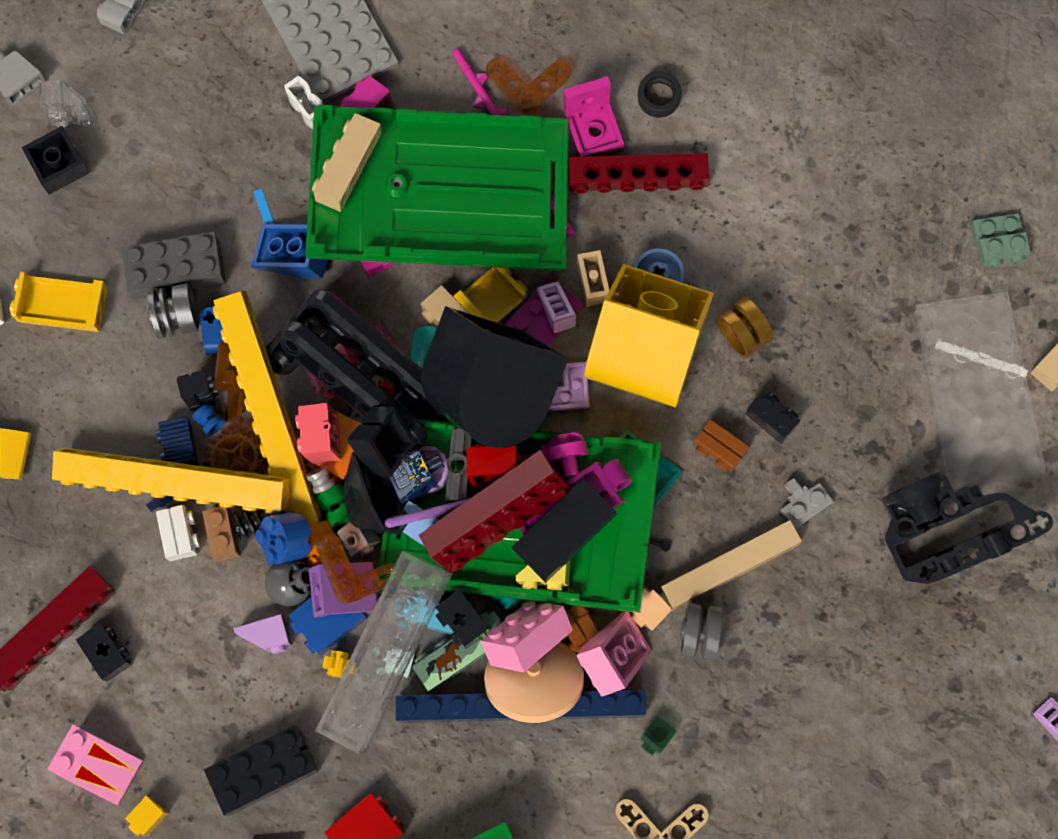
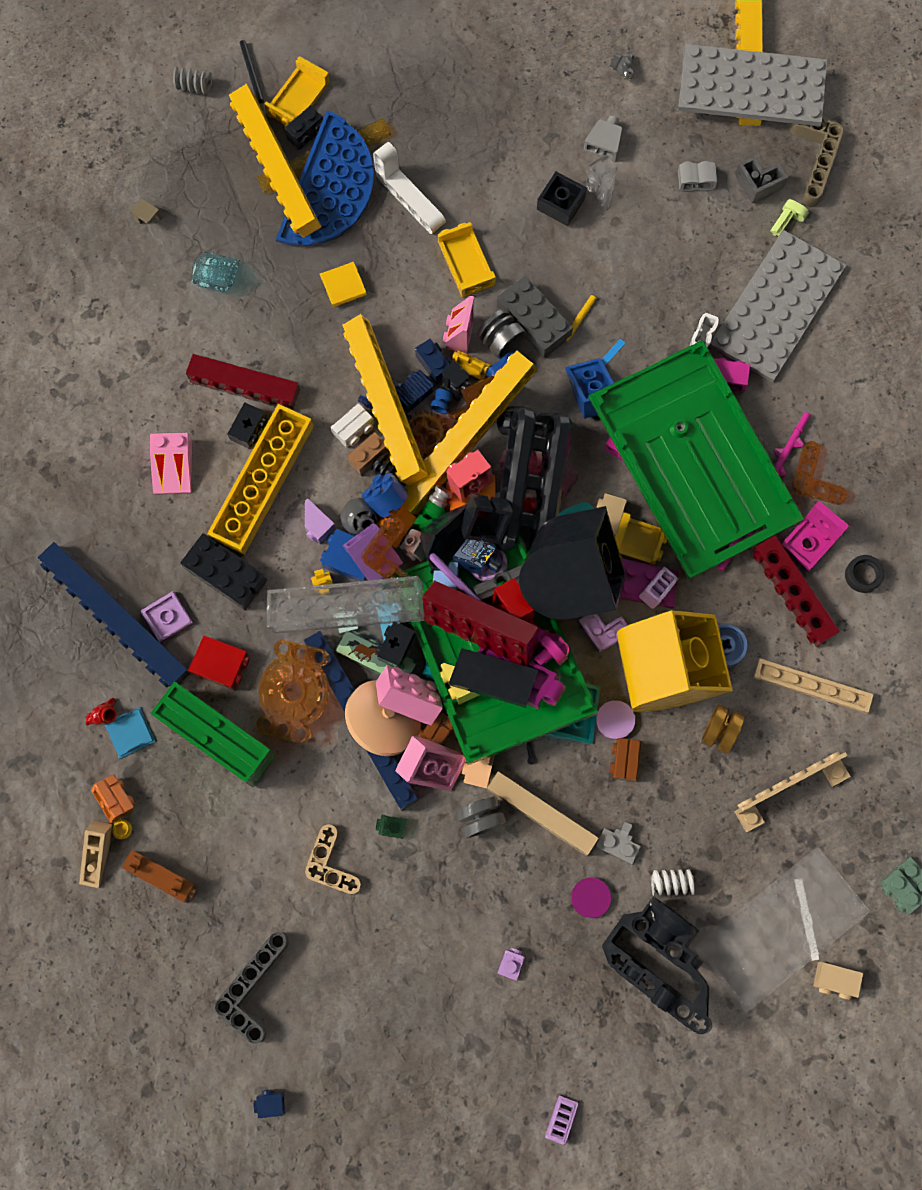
camera: 60 degrees right, 0 degrees up
yellow brick [125,796,169,836] -> none
tan brick [312,113,381,212] -> none
tan brick [577,250,609,307] -> none
black brick [745,390,800,445] -> none
none -> yellow brick [207,404,314,556]
none -> clear orange piece [256,640,329,743]
none -> dark blue brick [415,339,451,385]
none -> bright pink slope [443,296,474,353]
none -> yellow hinge [451,350,491,380]
none -> lavender bracket [497,948,525,981]
none -> yellow bar [566,295,597,342]
none -> magenta tile [571,877,611,918]
none -> lavender tile [596,700,635,740]
none -> white piece [651,869,695,896]
none -> tan bracket [734,751,850,832]
none -> tan plate [753,659,873,714]

